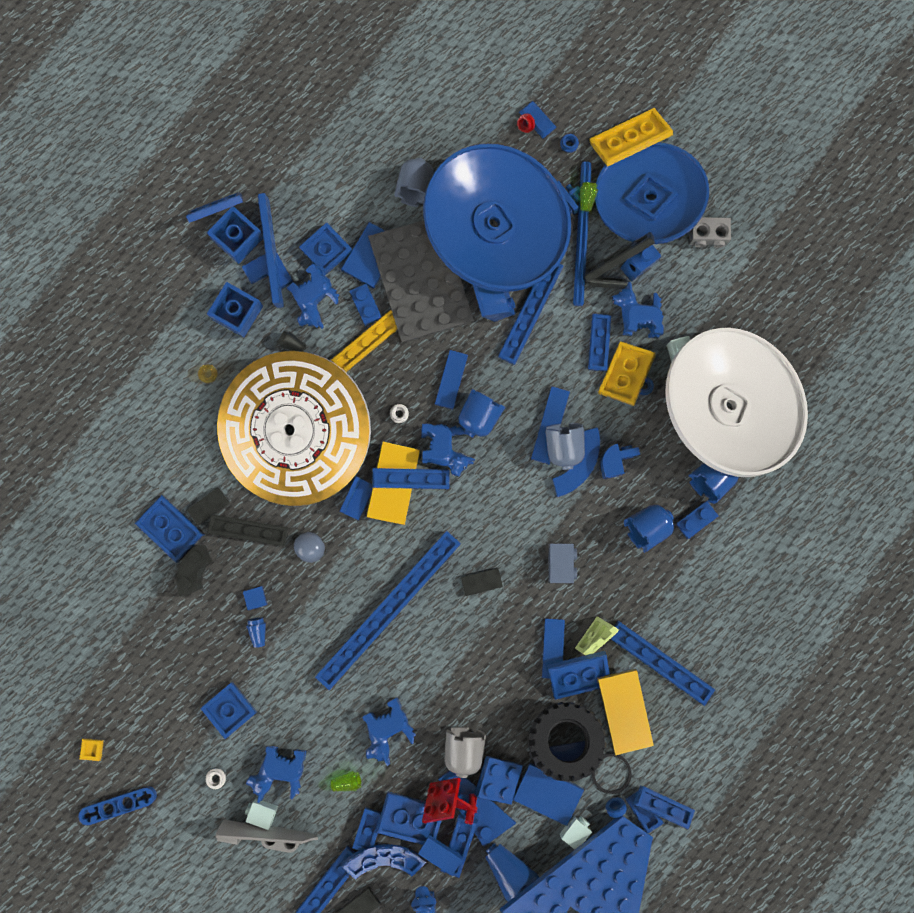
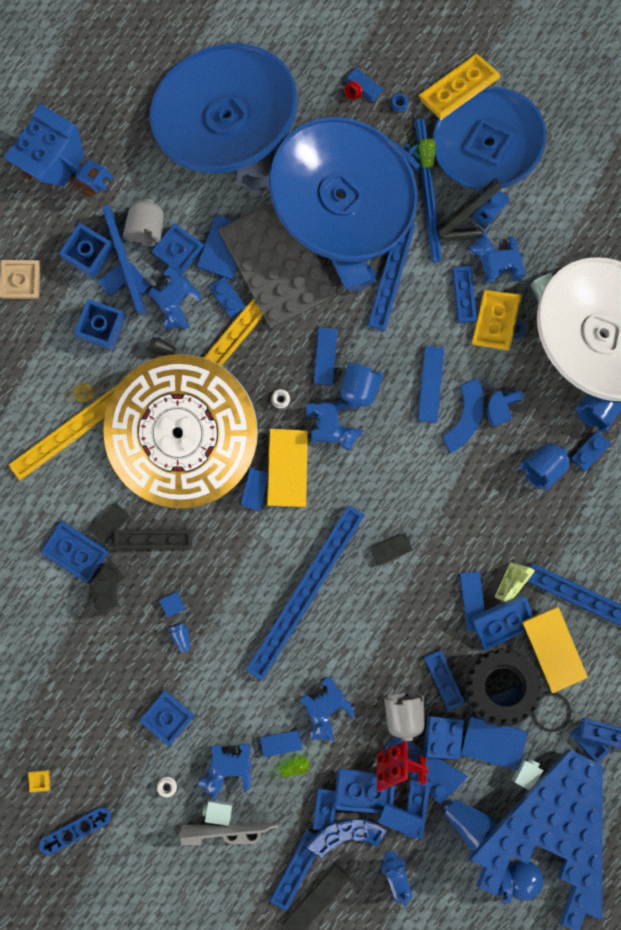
camera: 10 degrees left, 0 degrees up
blue tile [186,192,243,223] -> none
sand blue hair [294,532,325,563] -> none
blue tile [372,468,450,489] -> none
sand blue cylinder [545,423,585,470] -> none
sand blue brick [549,544,577,583] -> none
blue tile [605,797,627,818] -> none
light grey brick [689,217,731,248] -> none
none -> tan plate [0,260,40,299]
none -> blue piece [4,104,114,197]
none -> yellow tile [8,385,118,481]
none -> light grey cylinder [123,199,164,248]
none -> blue dish [150,43,298,173]
none -> blue tile [260,730,302,757]
none -> blue tile [423,649,466,711]

